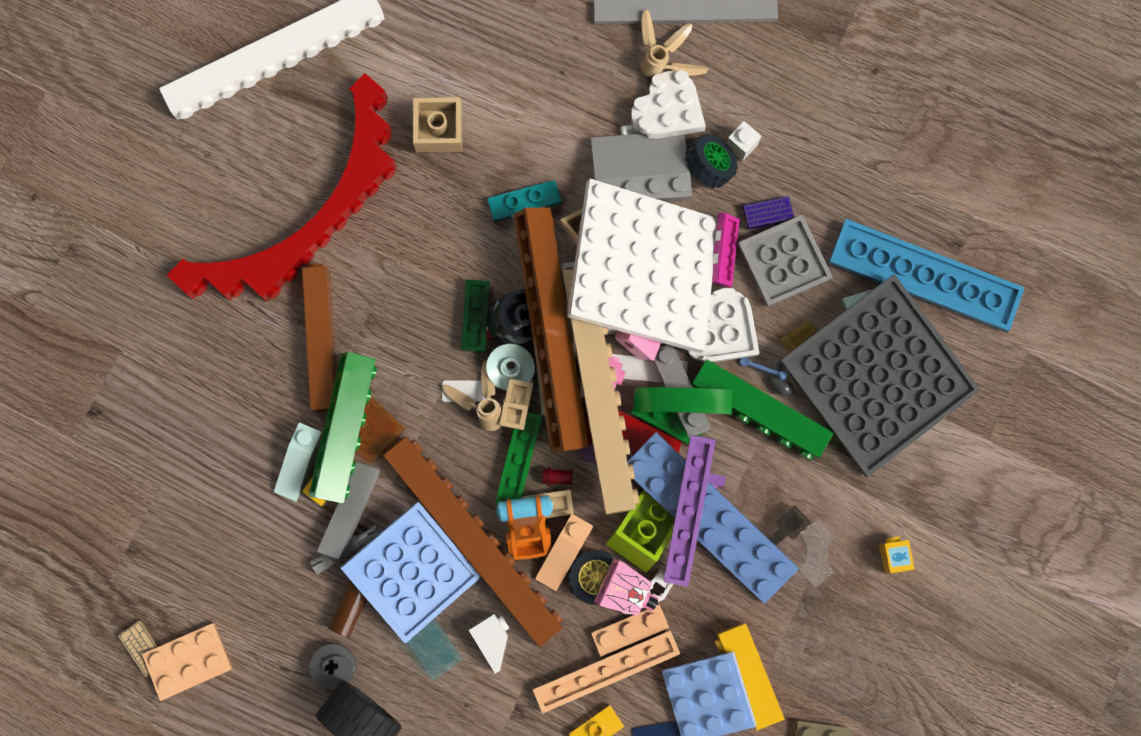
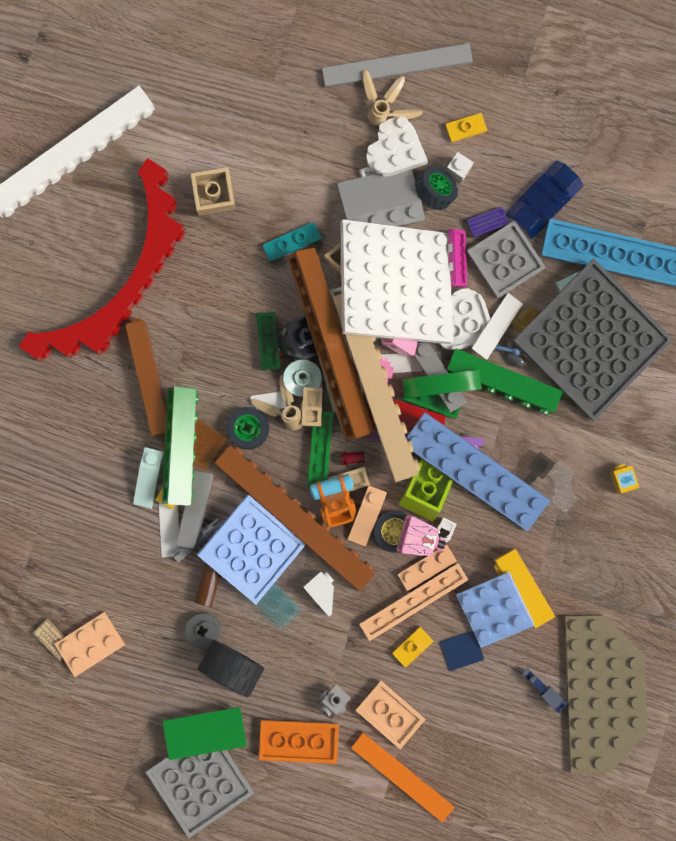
camera: 10 degrees left, 5 degrees up
medium lavender plate [663,435,716,587] -> none
none -> white sticker [158,484,179,557]
none -> black wheel [226,407,269,450]
none -> yellow plate [445,113,487,143]
none -> white sticker [472,293,523,360]
none -> clear blue piece [505,160,584,240]

